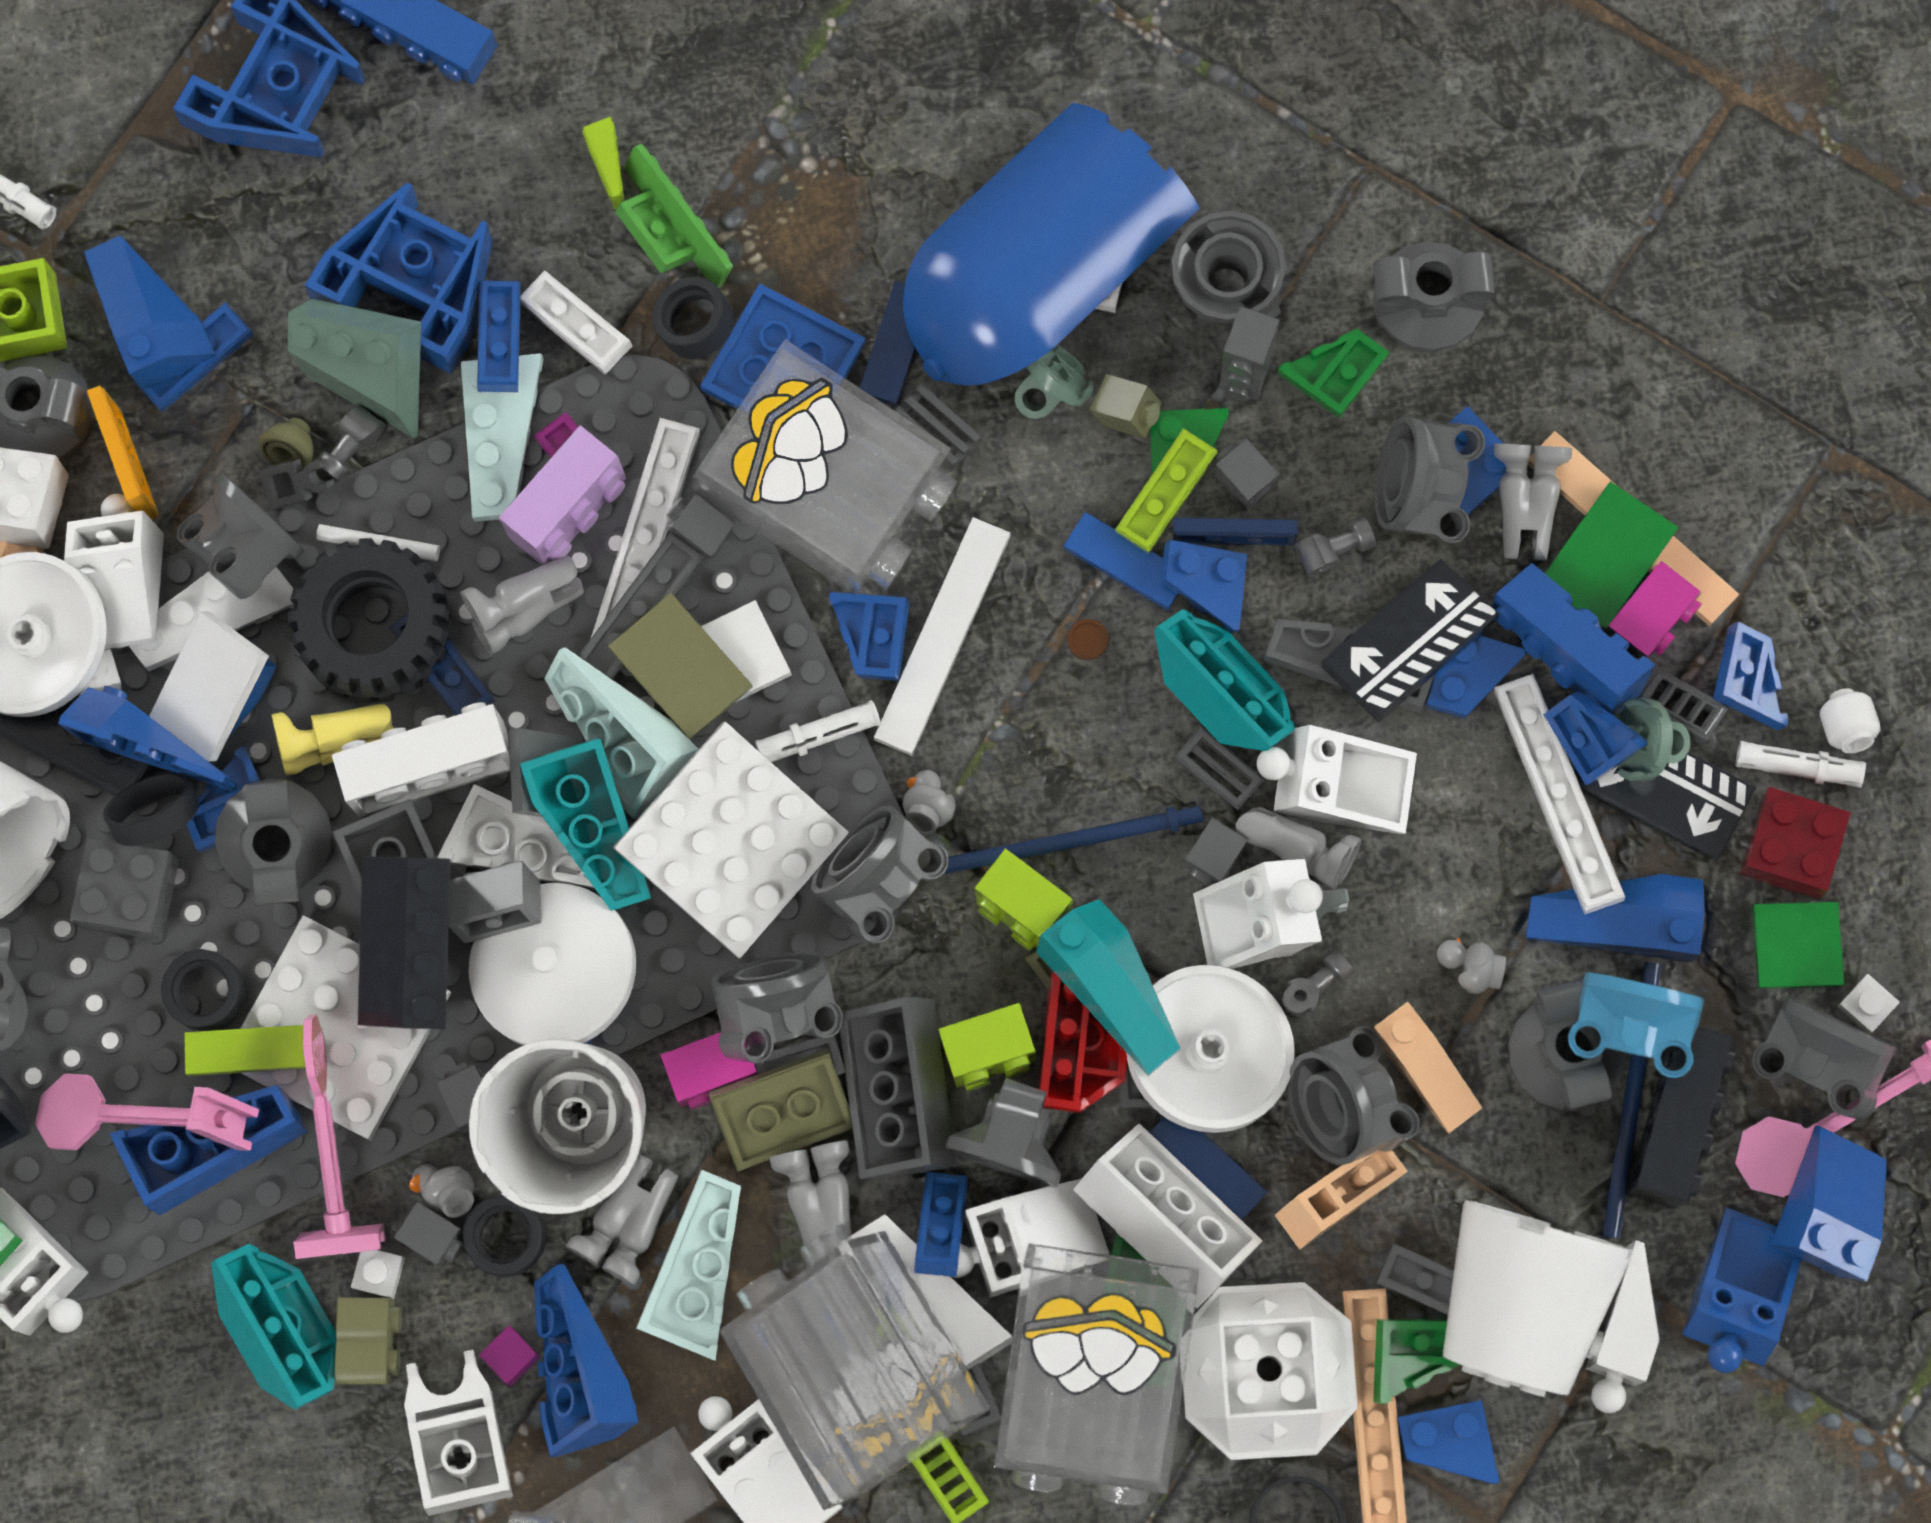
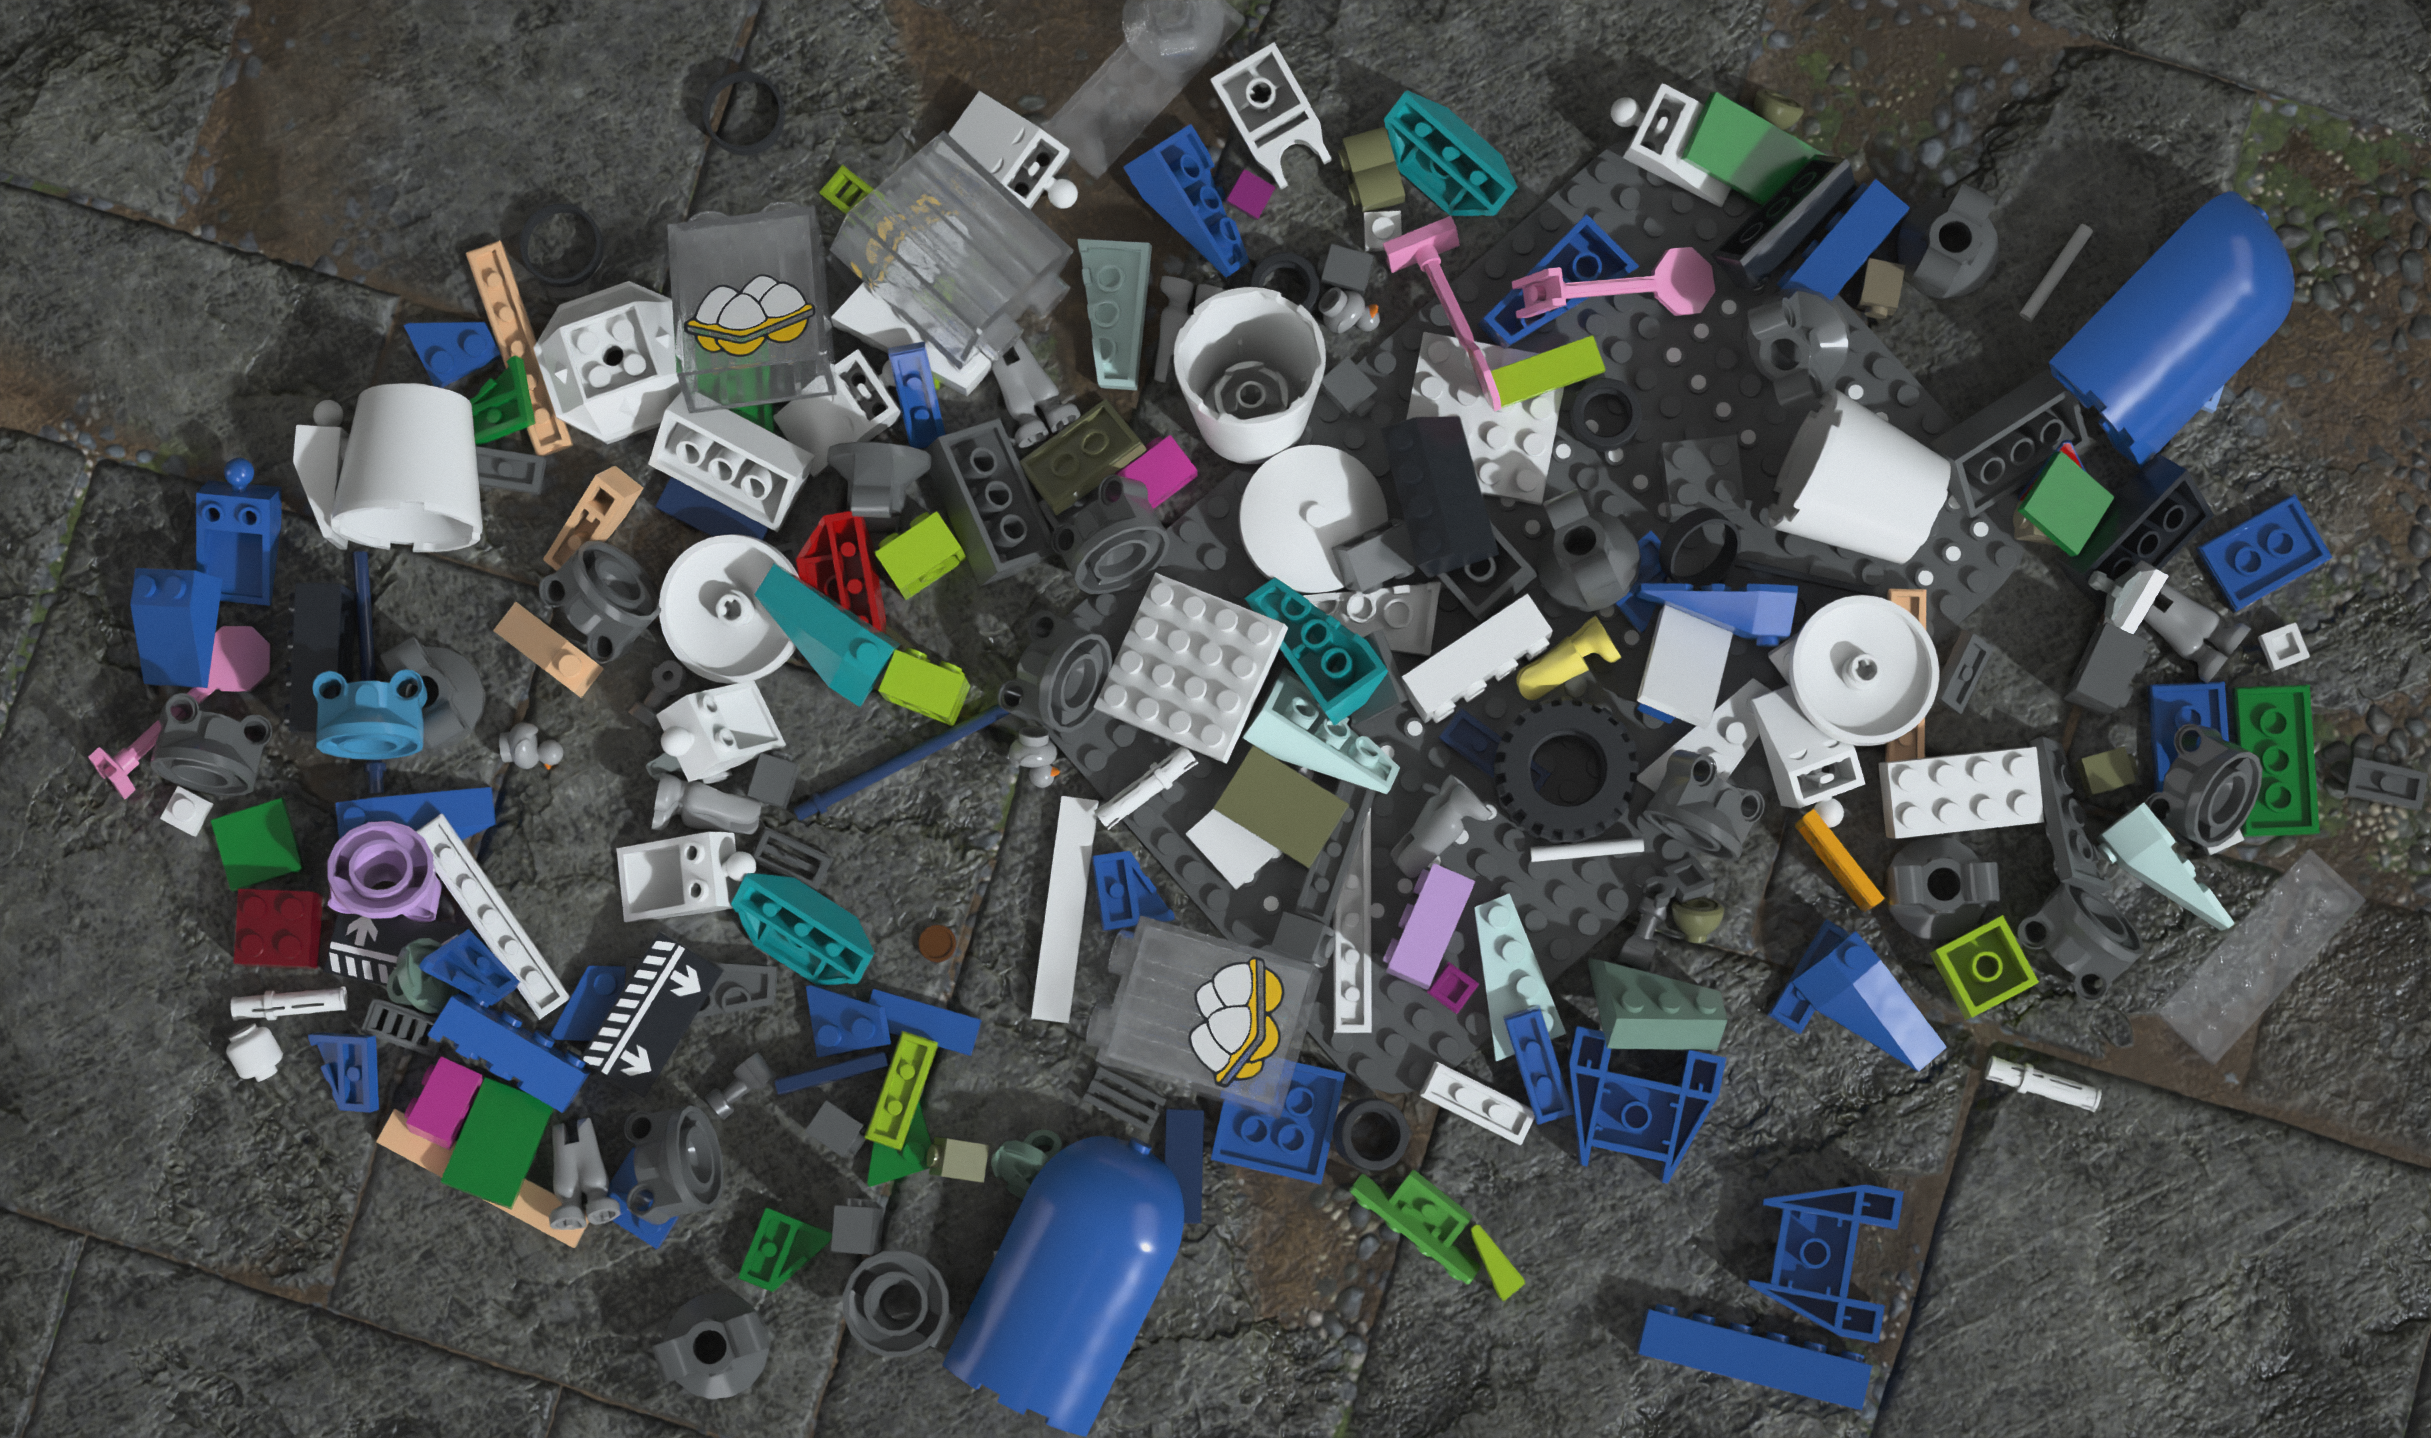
camera: 165 degrees right, 5 degrees up
none -> lavender piece [328,821,443,922]

